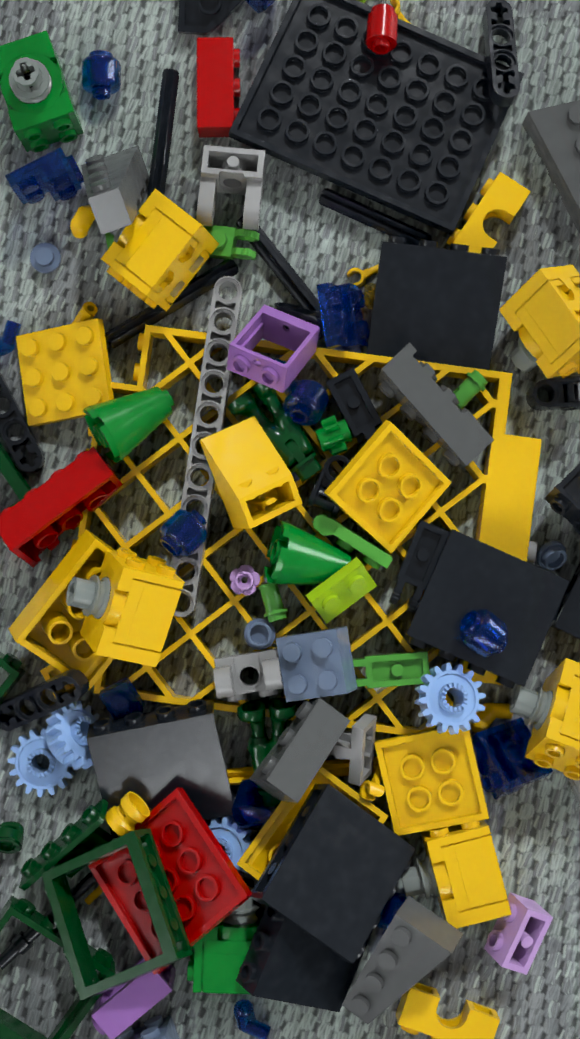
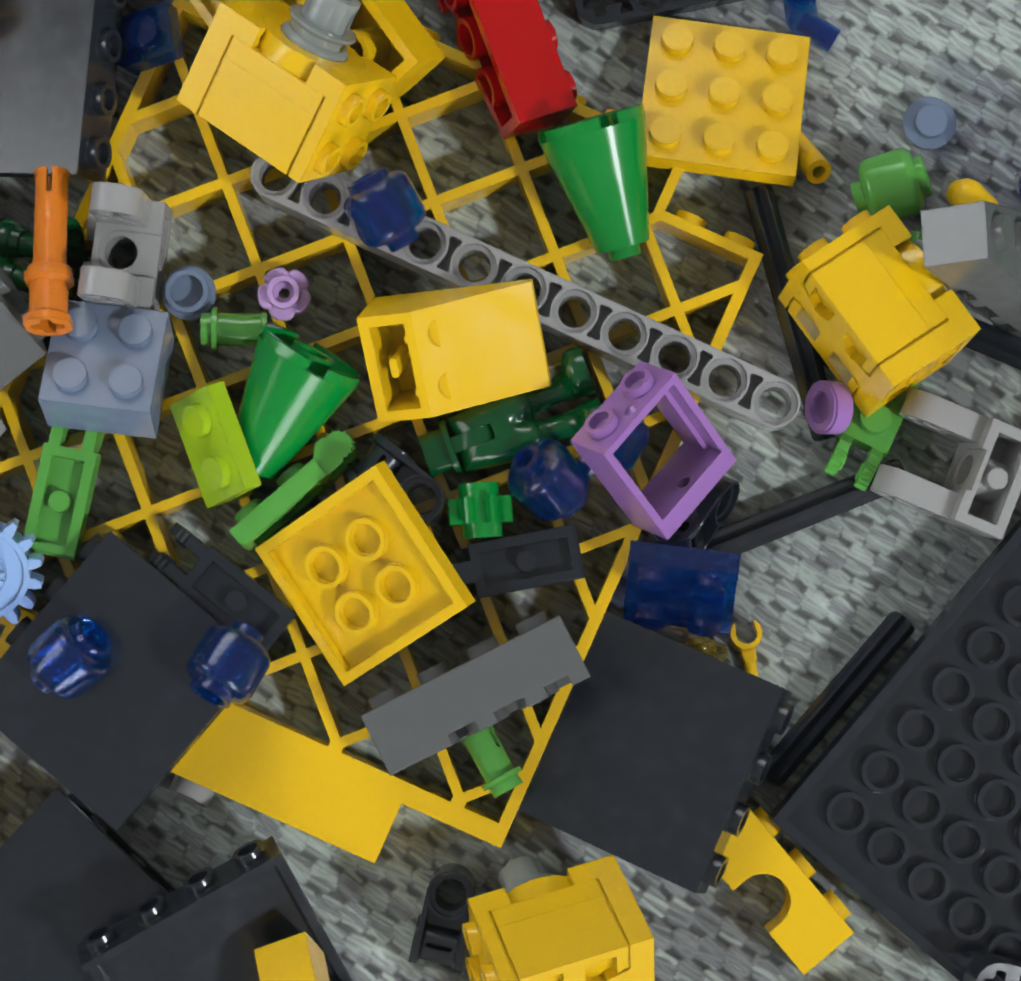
camera: 110 degrees right, 0 degrees up
sand blue plate [536,541,567,571] -> none
none -> orange pin [23,166,74,336]
none -> clear blue head [186,621,270,709]
none -> medium lavender tile [805,380,853,434]
none -> bright green head [850,148,933,220]

